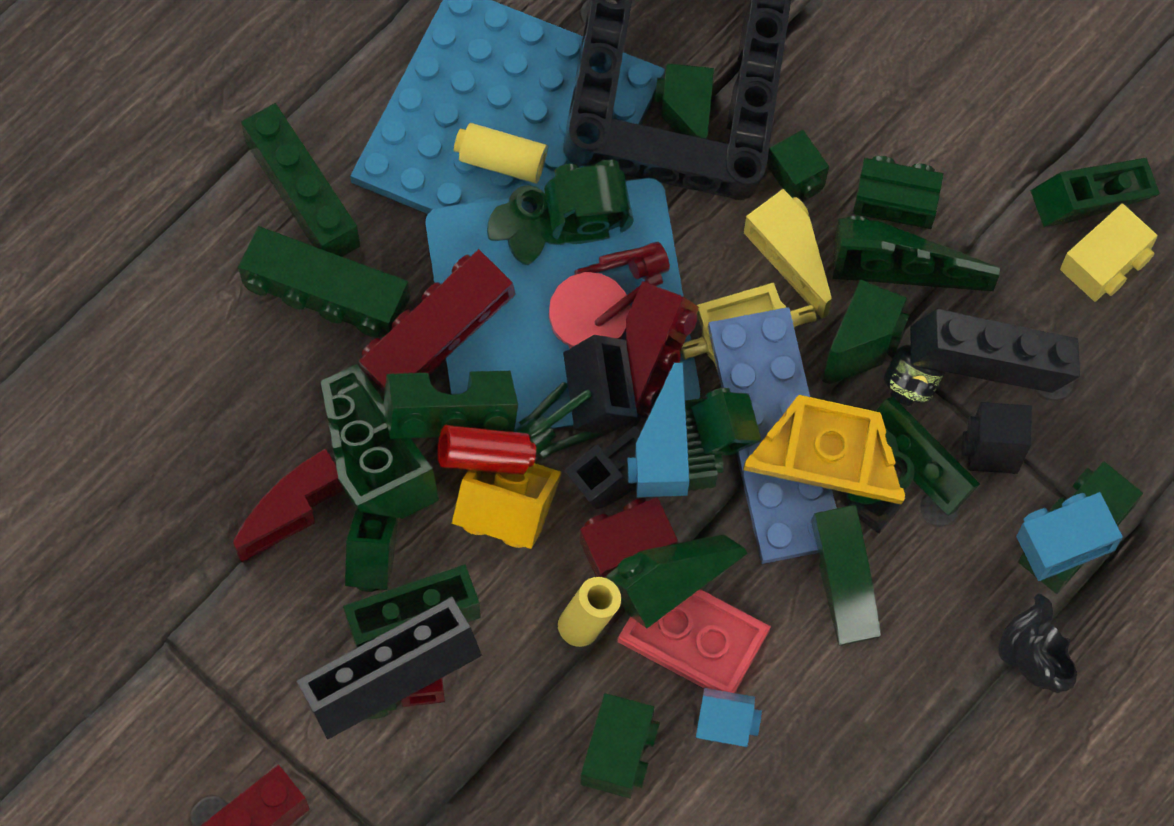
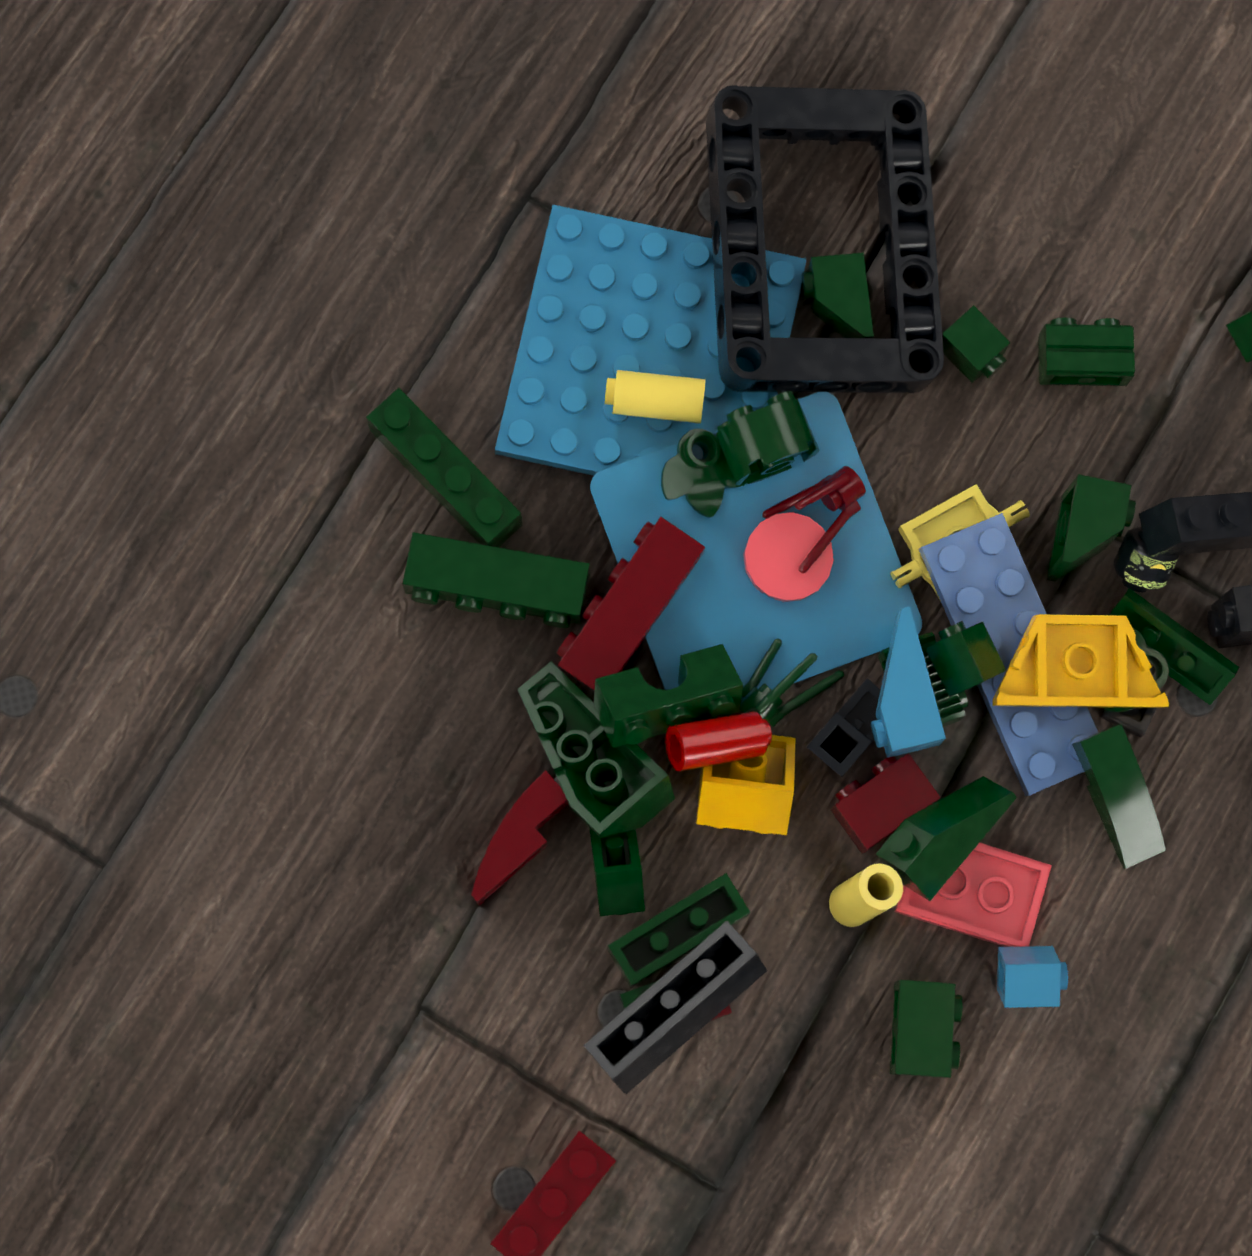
camera: 15 degrees left, 10 degrees up
black brick [563,335,638,434] -> none
dark red slope [626,281,699,419] -> none
light yellow slope [744,189,832,319] -> none
dark green wedge [833,216,1000,292] -> none

